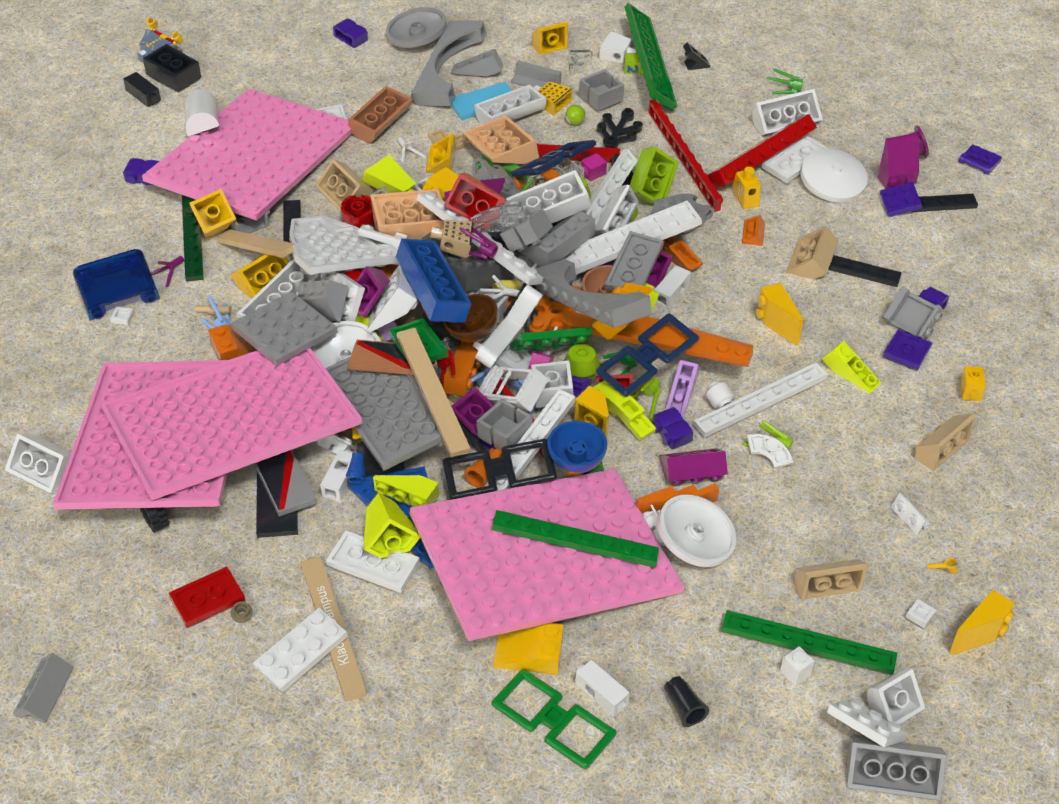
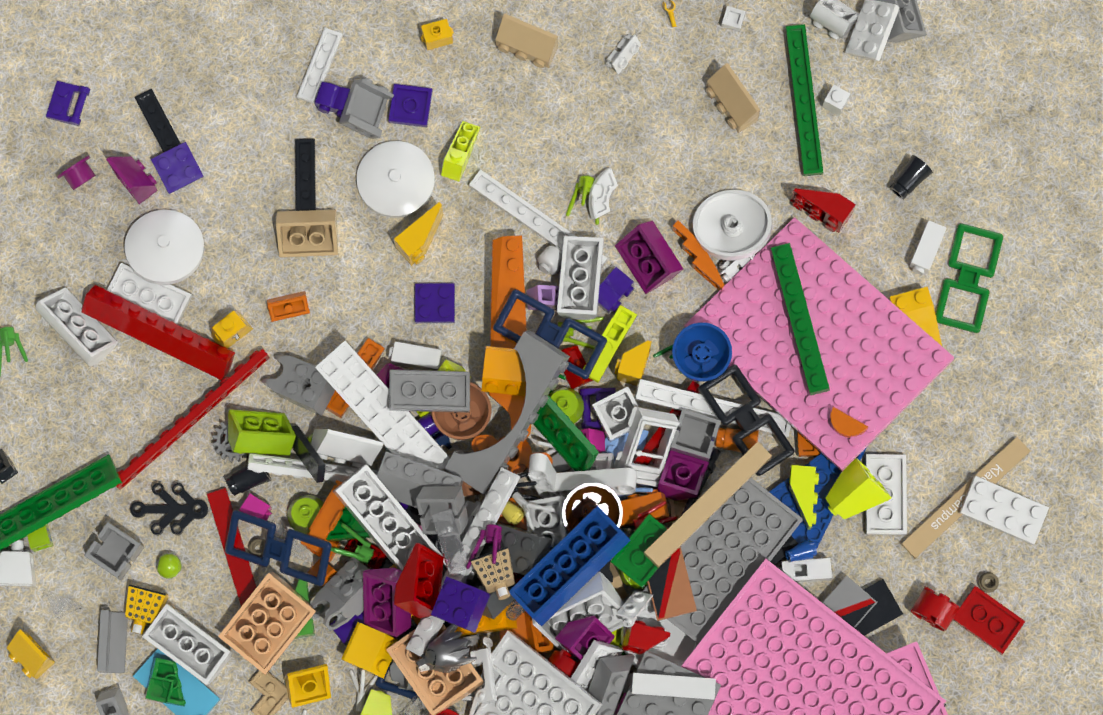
camera: 110 degrees left, 30 degrees up
none -> green slope [145,658,186,707]
none -> black tile [291,426,326,483]
none -> white tile [297,28,343,104]
none -> white dish [357,141,435,218]
none -> dark purple plate [415,283,455,323]
none -> flat silver piece [417,624,477,673]
none -> dark purple brick [431,576,491,633]
none -> white brick [557,236,604,320]
none -> white hinge [616,591,653,627]
none -> red slope [622,621,671,655]
none -> white tile [632,673,716,700]
none -> red slope [790,188,856,233]
none -> orange tile [831,407,868,438]
none -> red brick [911,586,960,632]

